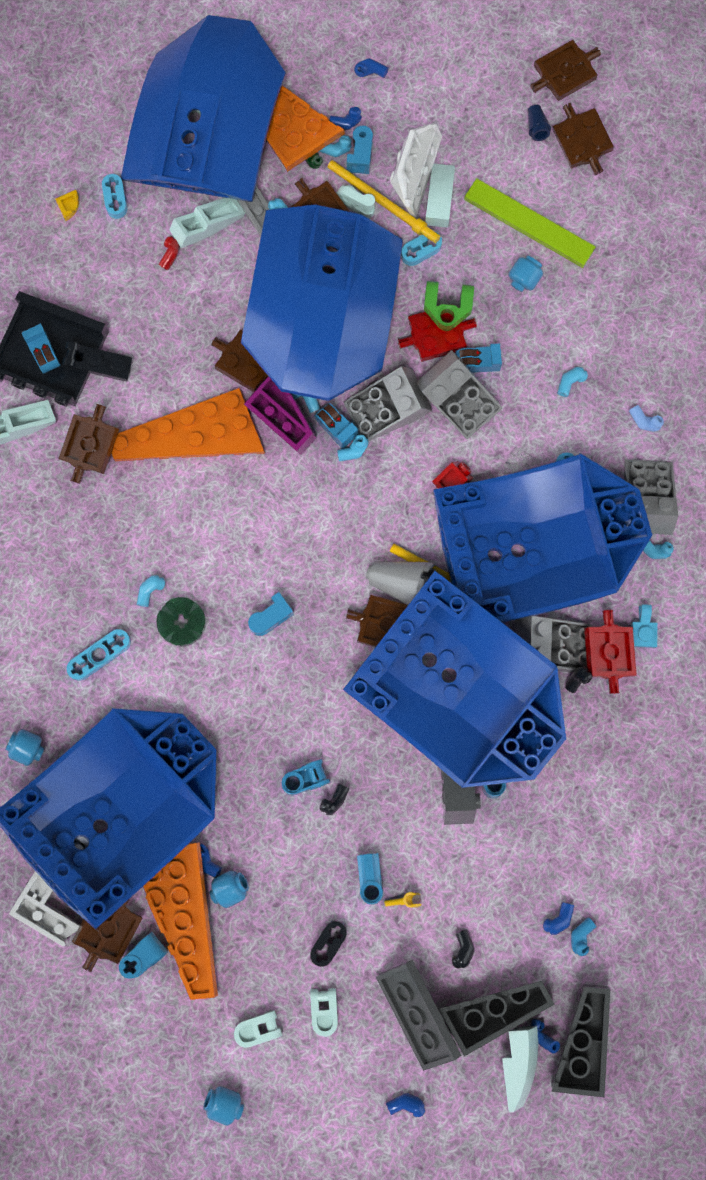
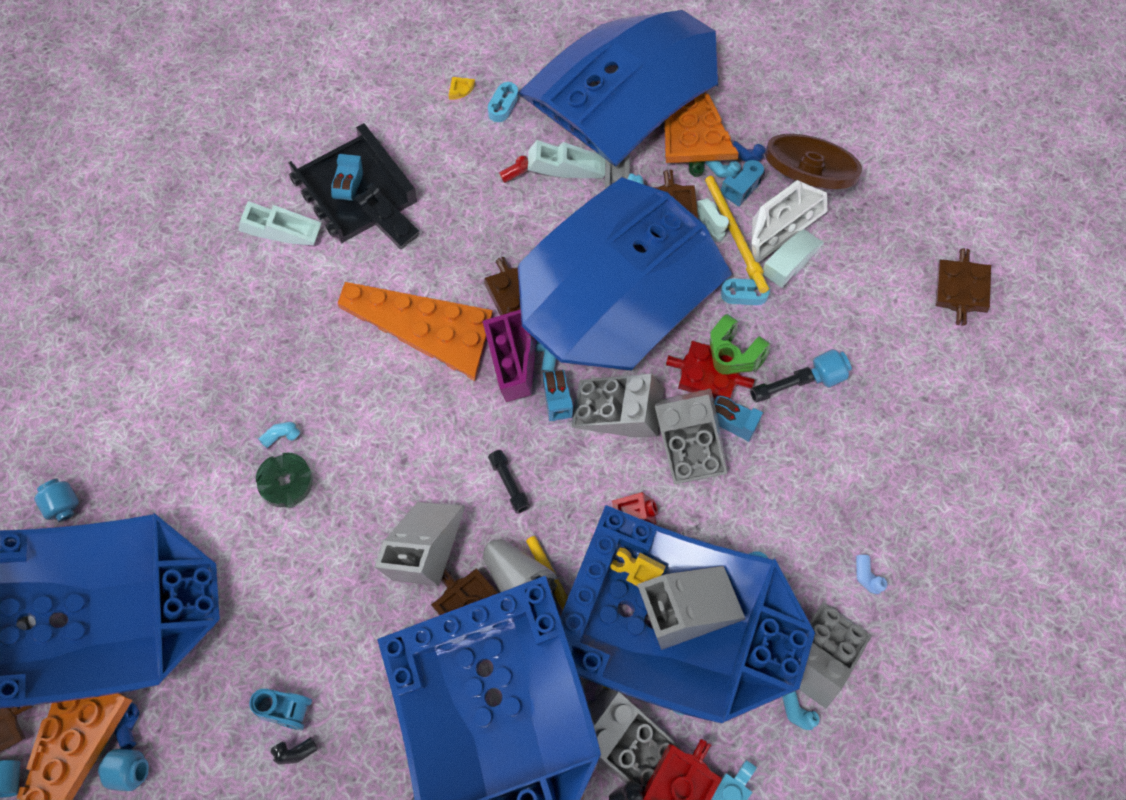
camera: 30 degrees right, 15 degrees down
reddish brown plate [58,404,119,484] -> none
medium azure beam [67,629,131,681] -> none
dark azure leg [248,592,294,636] -> none
medium azure arm [337,435,368,462] -> none
blue arm [354,58,389,78] -> none
lime tile [464,178,596,268] -> none
dark blue cone [528,105,551,141] -> none
reddish brown plate [531,40,601,101] -> none
medium azure arm [557,367,588,397] -> none
none -> light grey slope [374,502,465,586]
none -> black bar [488,450,531,514]
none -> yellow plate [610,547,666,587]
none -> light grey slope [637,566,745,650]
none -> black bar [750,367,814,403]
none -> reddish brown dish [765,134,862,189]

